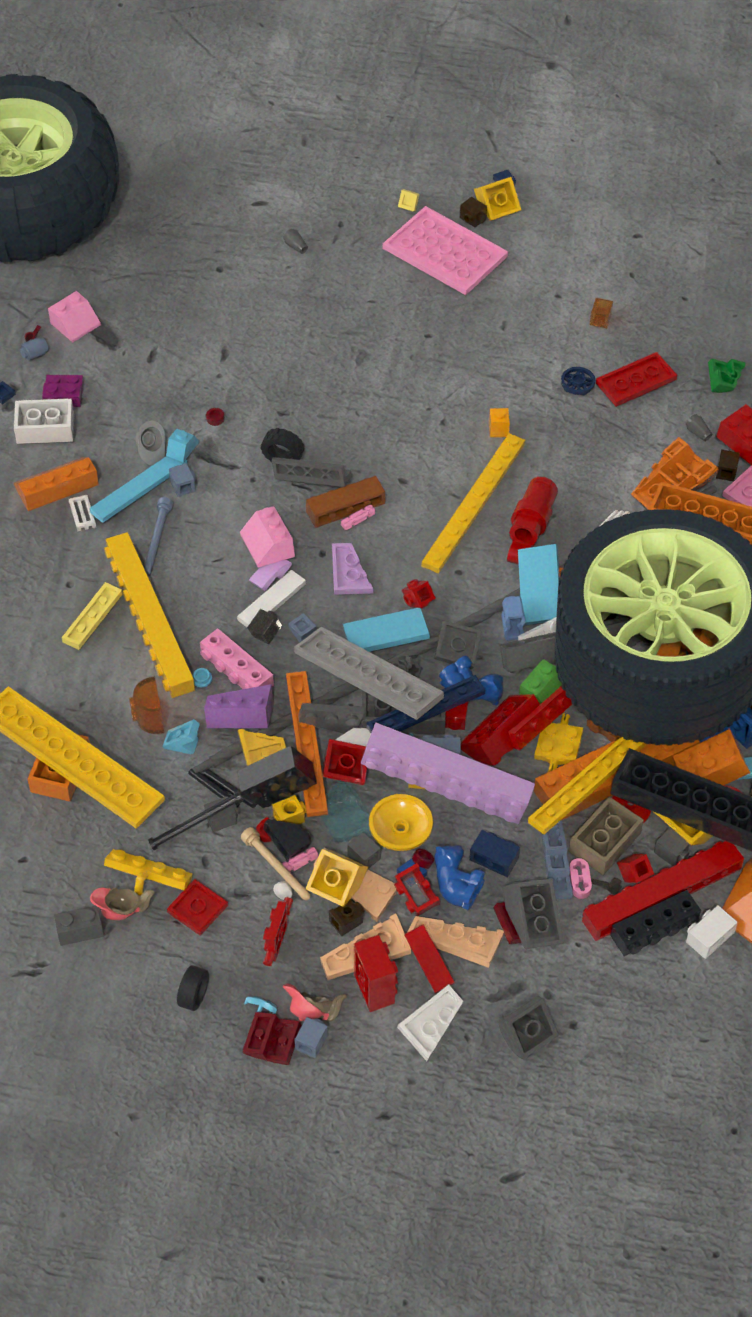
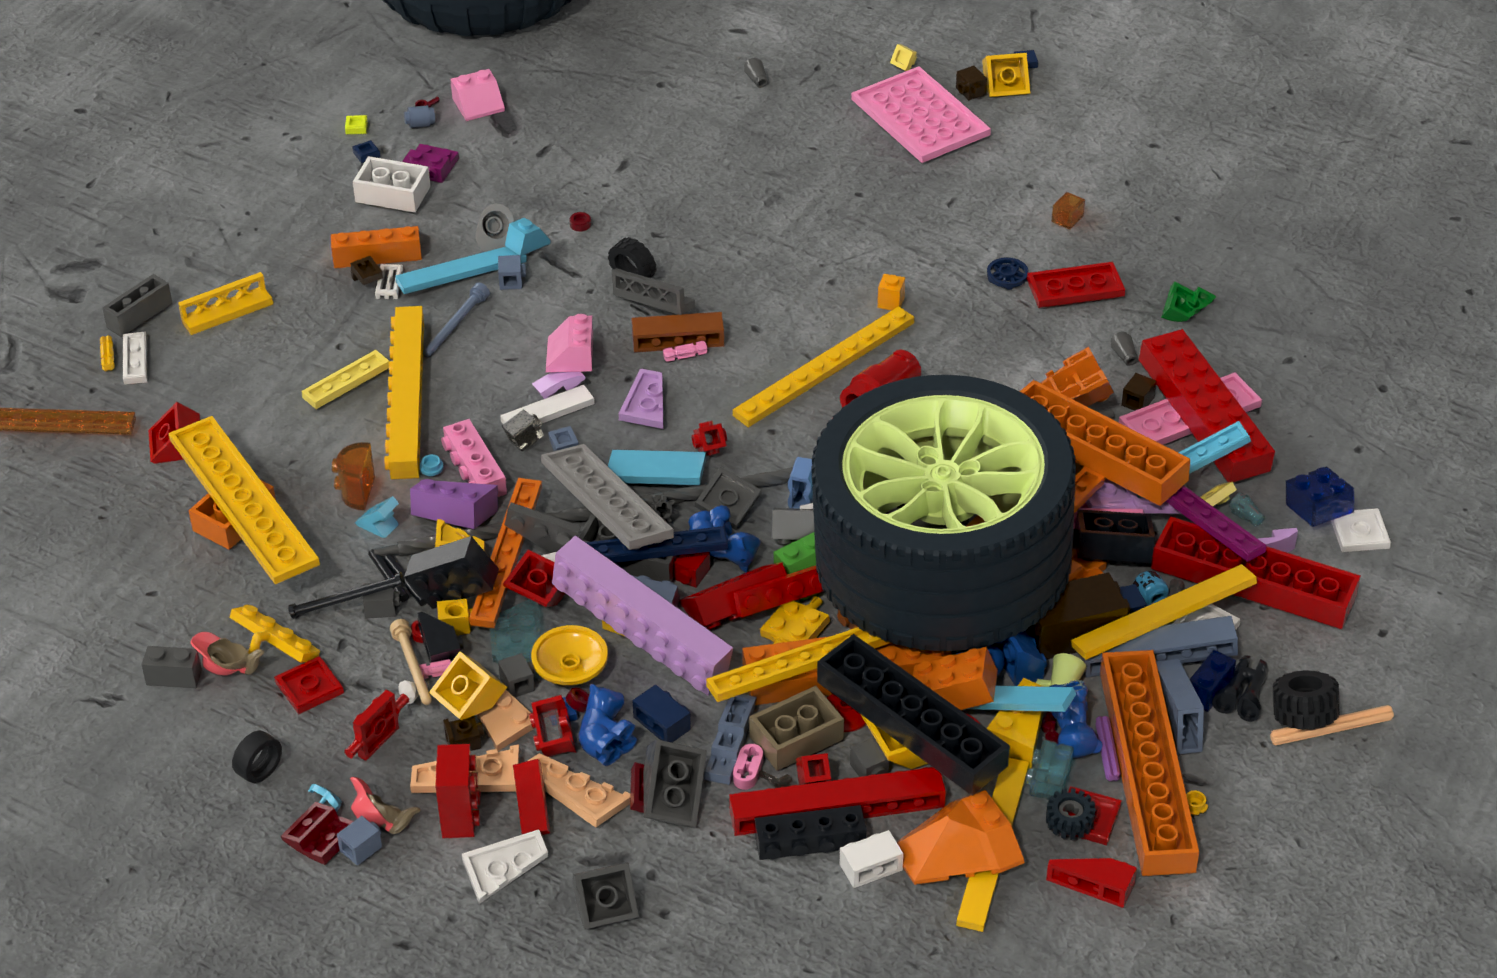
camera: 20 degrees right, 10 degrees down
none -> dark brown bracket [350,256,383,285]

